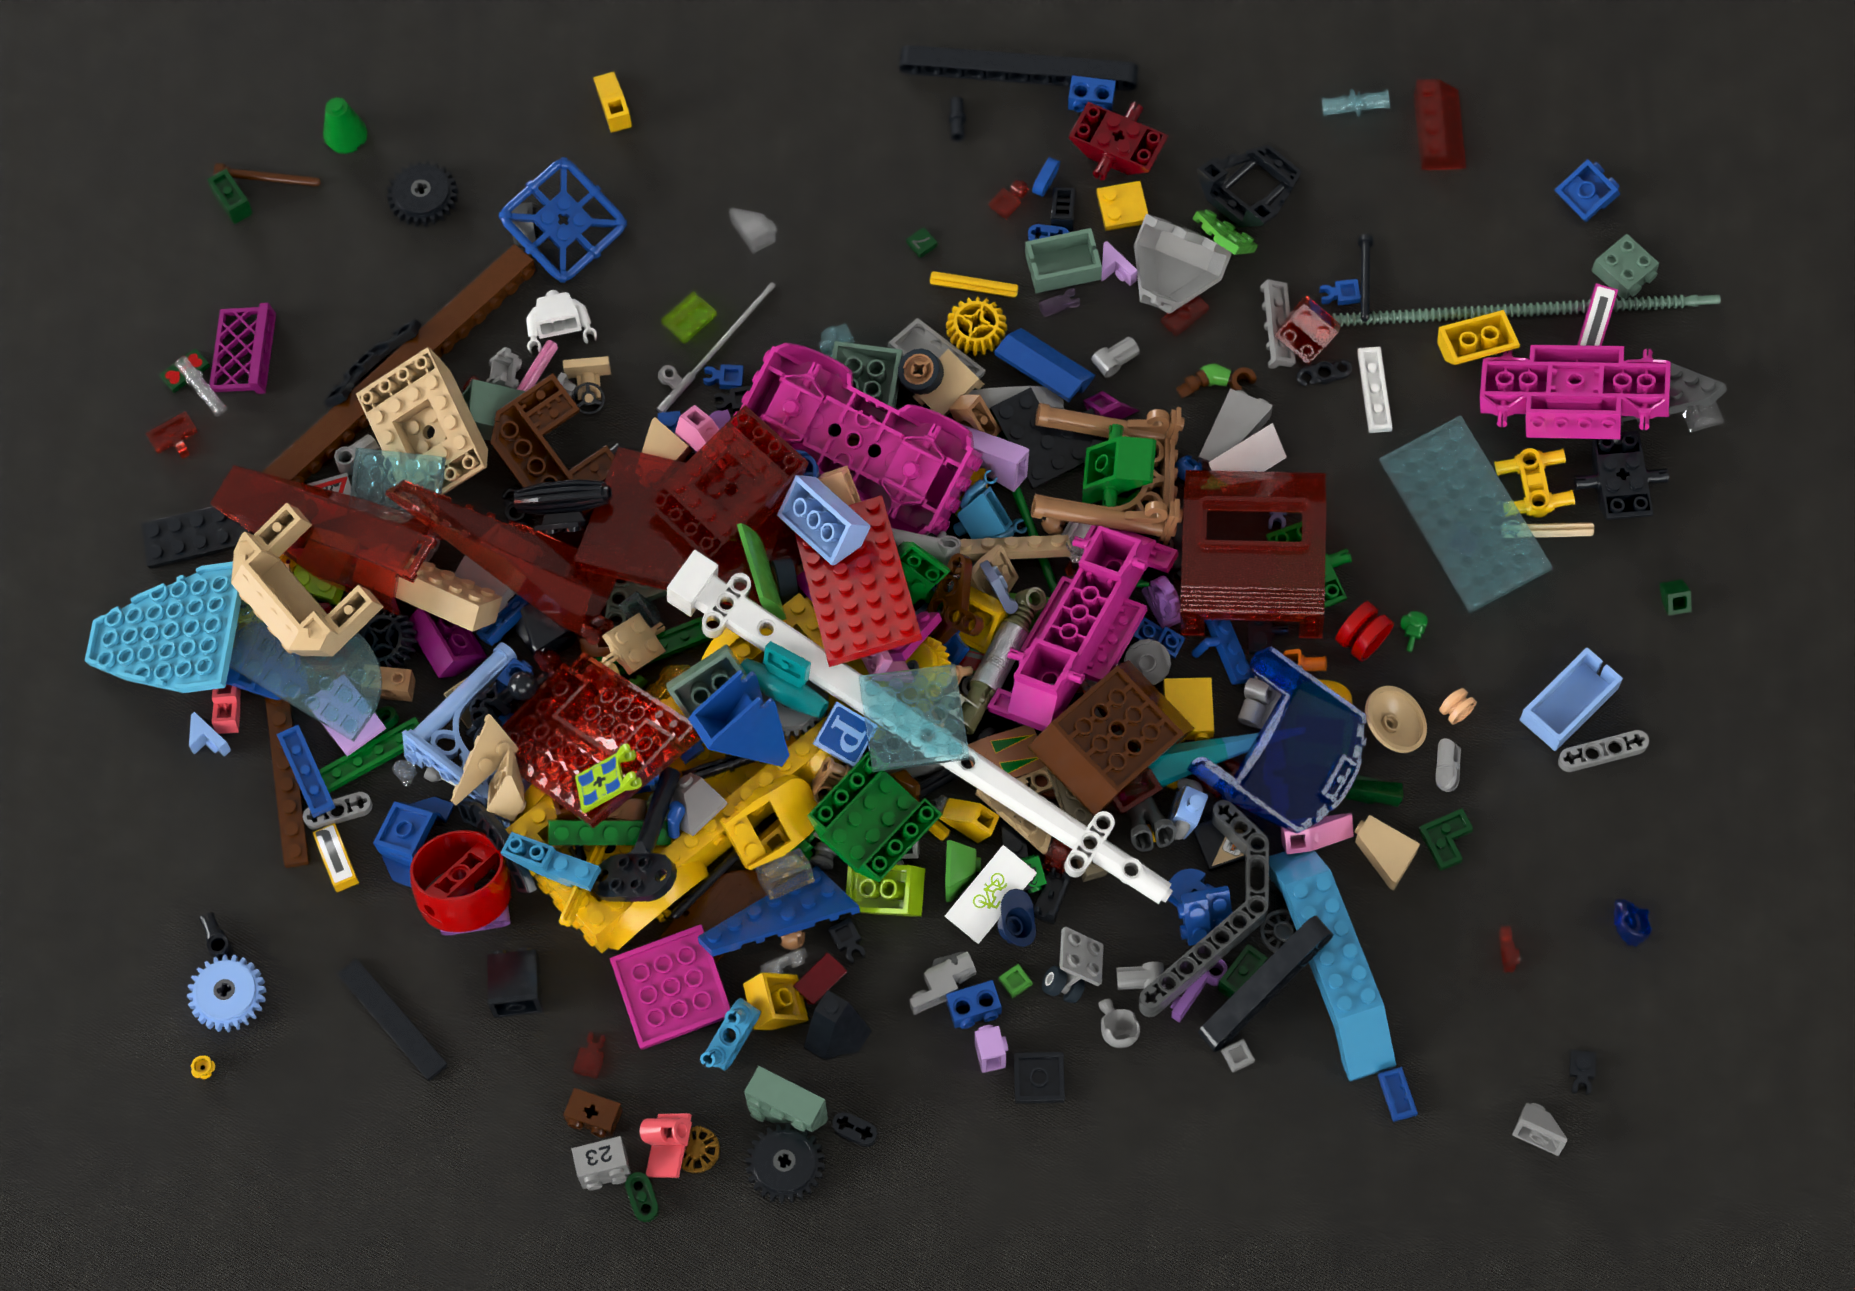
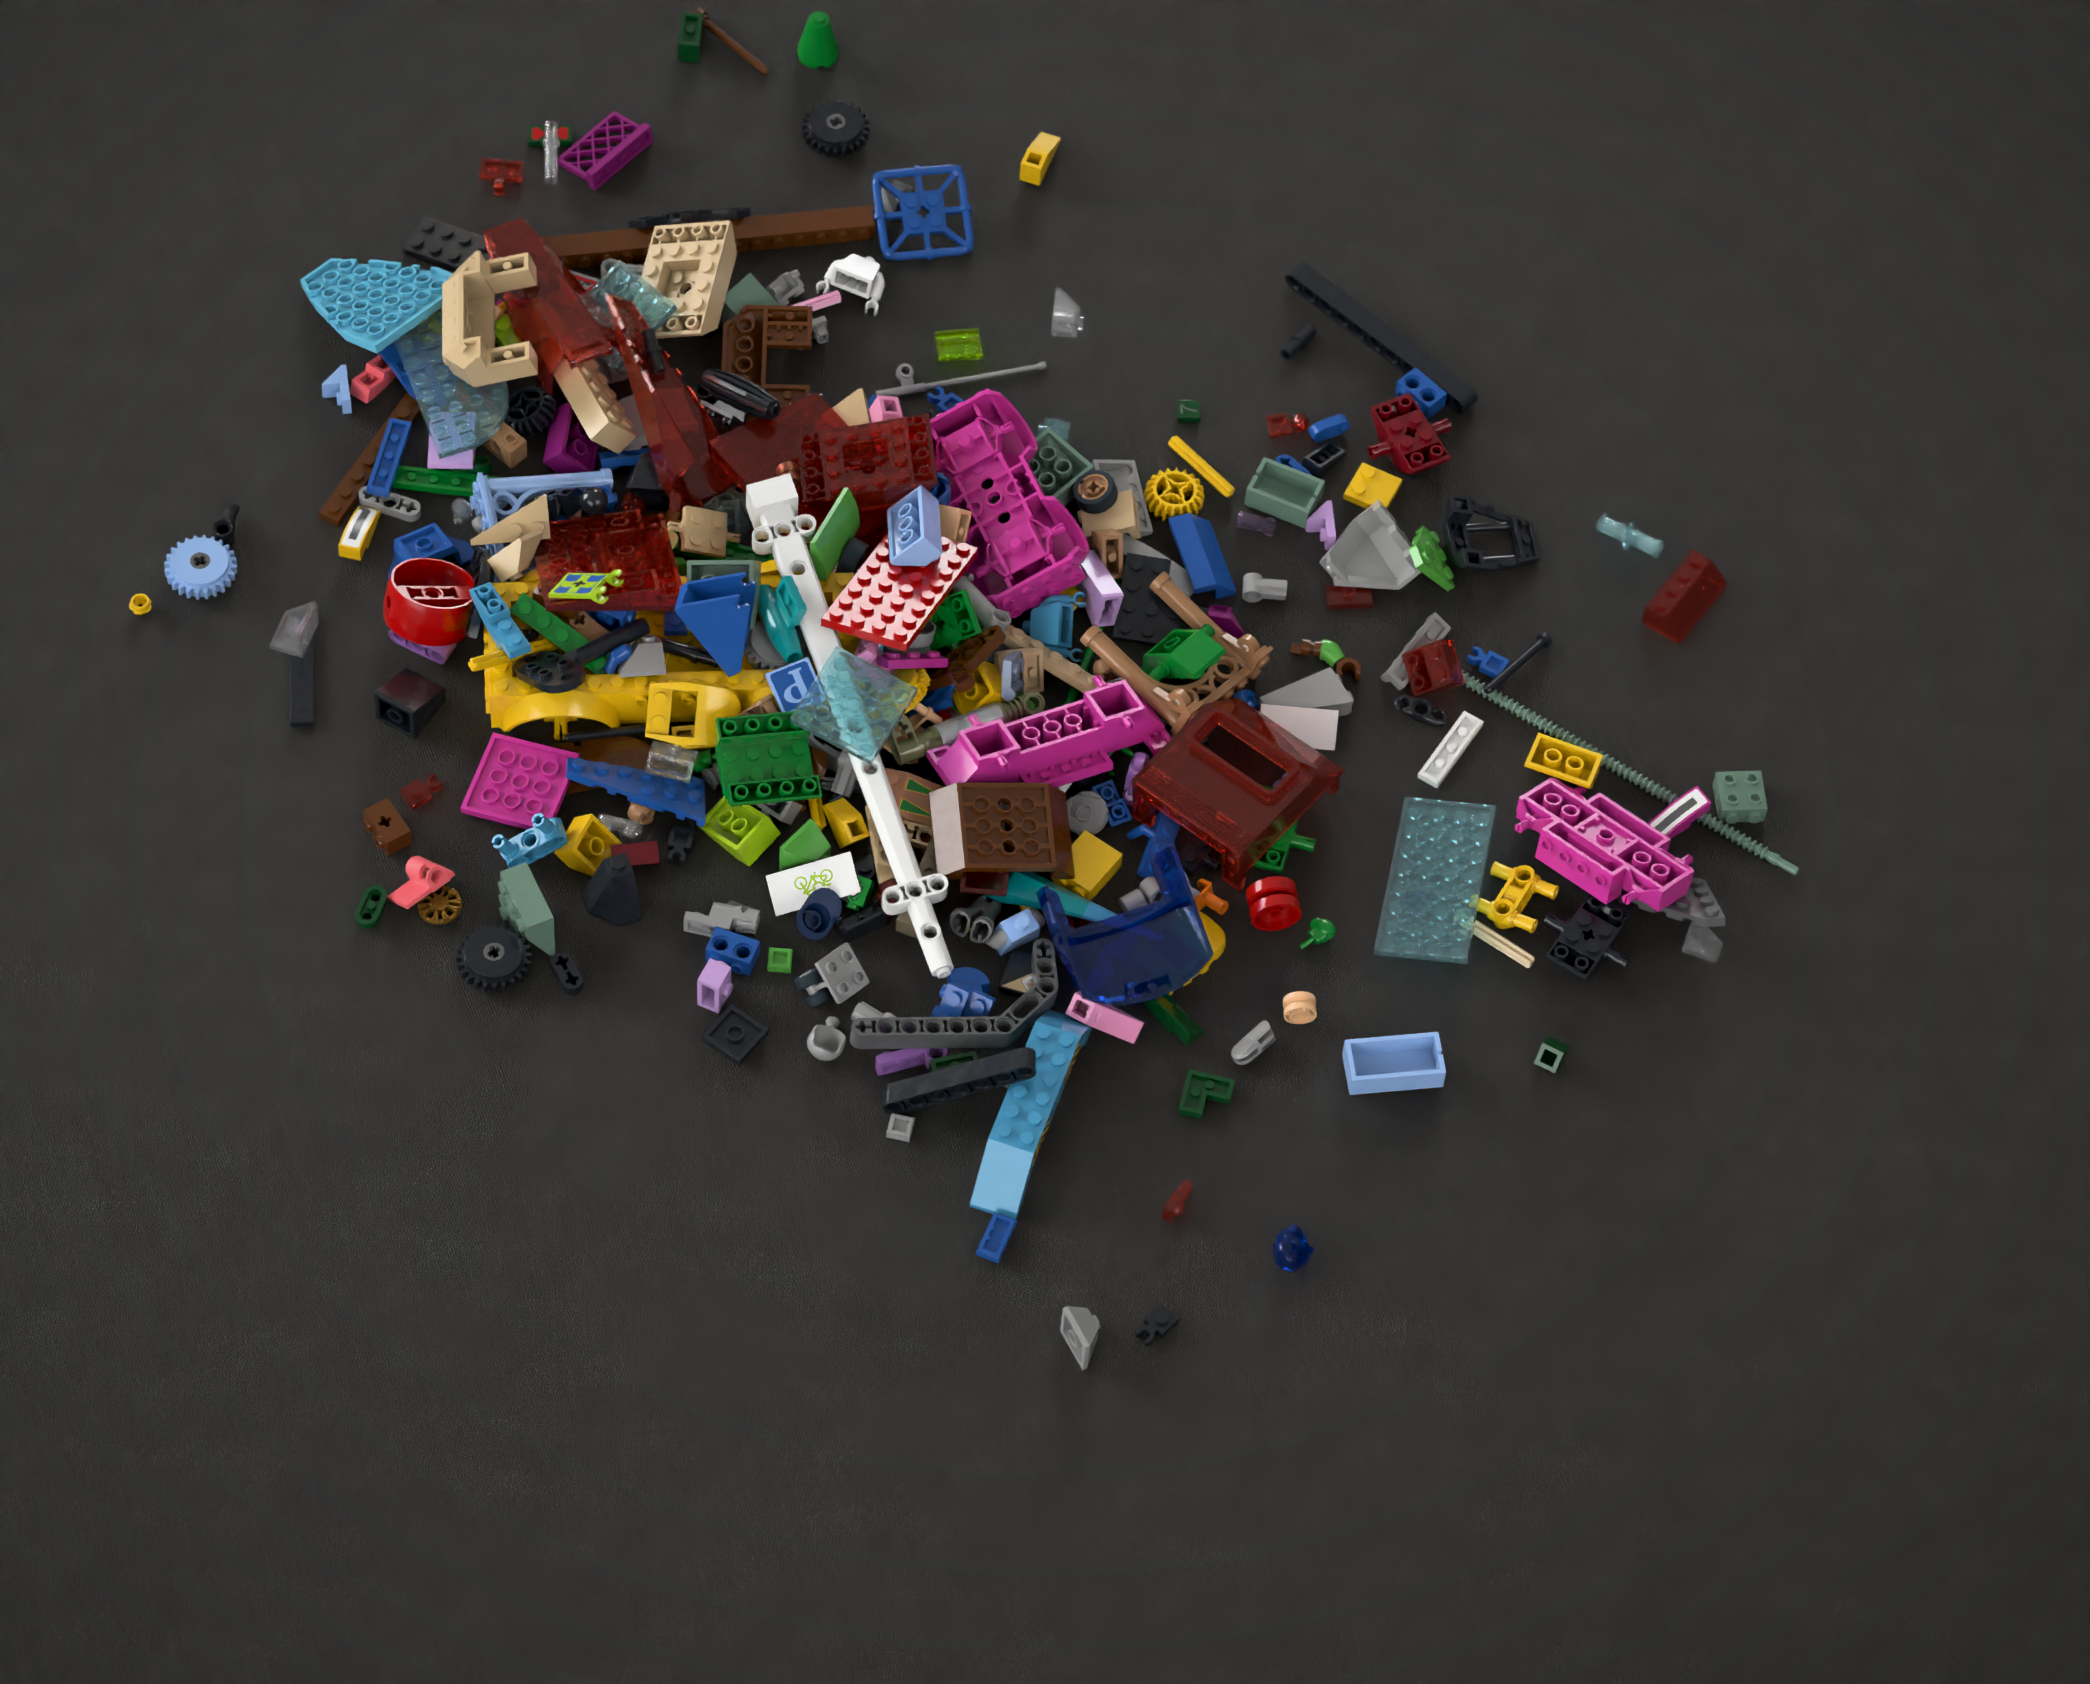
camera: 30 degrees right, 10 degrees down
tan piece [563,356,611,414] -> none
light grey brick [571,1136,631,1191] -> none
tan slope [1355,815,1420,890] -> none
tan dish [1365,686,1427,753] -> none
blue plate [1555,159,1620,223] -> none
light grey beam [1558,730,1649,772] -> none
none -> clear slope [269,601,319,658]
none -> black pin [641,328,666,375]
none -> copper wheel [776,461,802,491]
none -> light grey piece [831,748,857,797]

